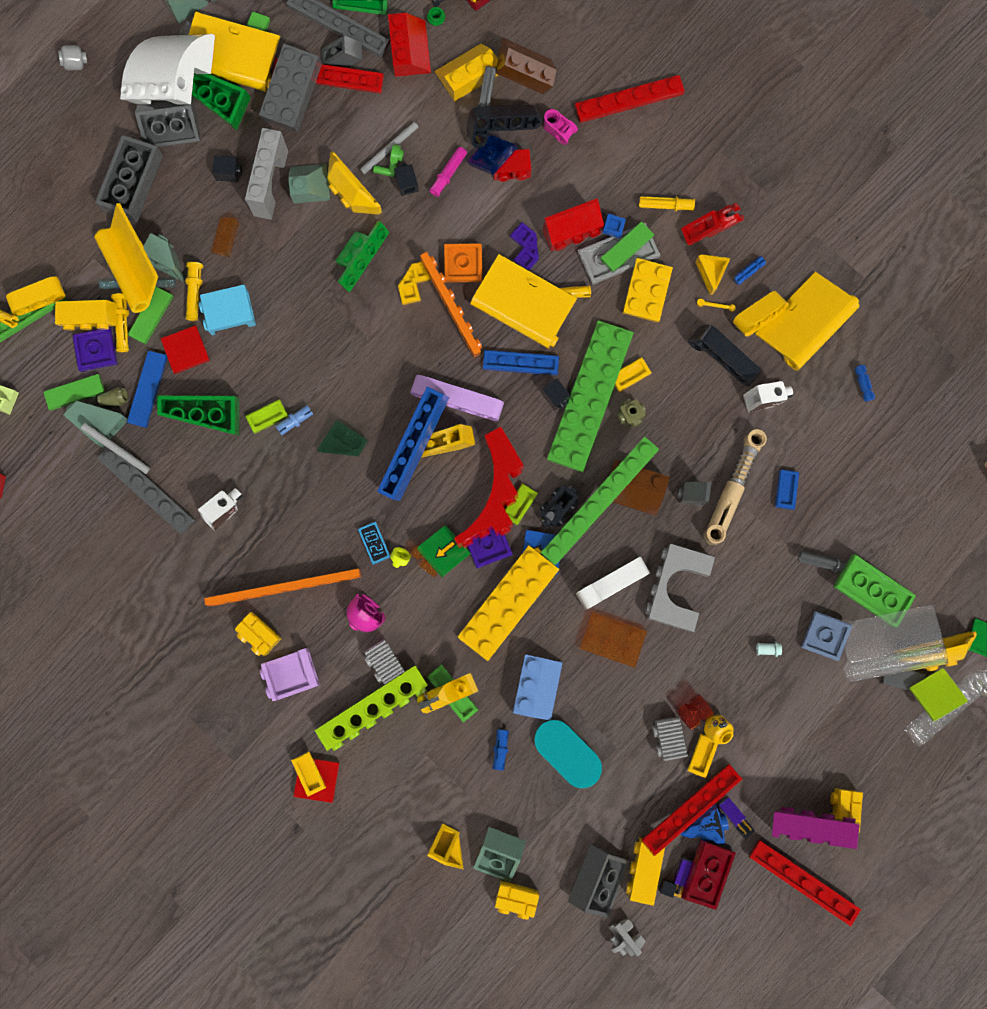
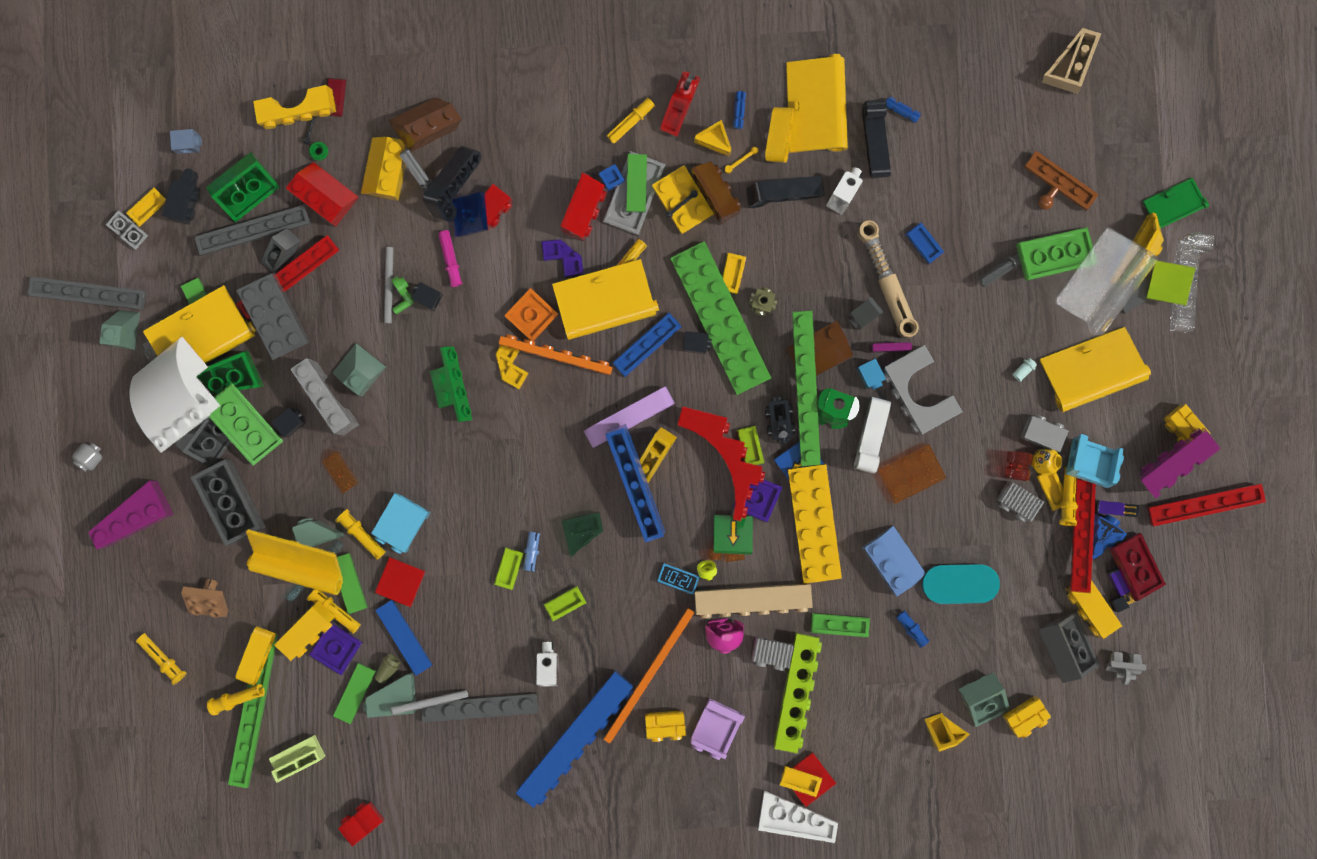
camera: 40 degrees left, 5 degrees up
green wedge [157,396,239,436] -> none
yellow wedge [327,151,382,214] -> none
yellow plate [417,673,478,714] -> none
dark pink piece [543,109,578,145] -> none
red plate [574,75,685,123] -> none
sand blue plate [801,611,853,661] -> none
none -> magenta wedge [88,480,174,550]
none -> medium nougat plate [181,579,228,618]
none -> bright green tile [209,383,283,466]
none -> blue brick [516,670,634,808]
none -> lime tile [544,586,586,621]
none -> black hinge [665,190,698,218]
none -> reddish brown slope [691,161,742,225]
none -> tan brick [695,583,813,618]
none -> white wing [758,790,838,843]
none -> green piece [818,388,859,429]
none -> dark azure brick [856,359,886,390]
none -> black beam [862,99,891,179]
none -> magenta tile [870,342,912,353]
none -> light grey brick [1020,414,1069,452]
none -> dark orange plate [1023,151,1099,211]
none -> yellow door [1039,327,1151,412]
none -> yellow pin [1059,467,1078,526]
none -> medium azure panel [1065,434,1124,488]

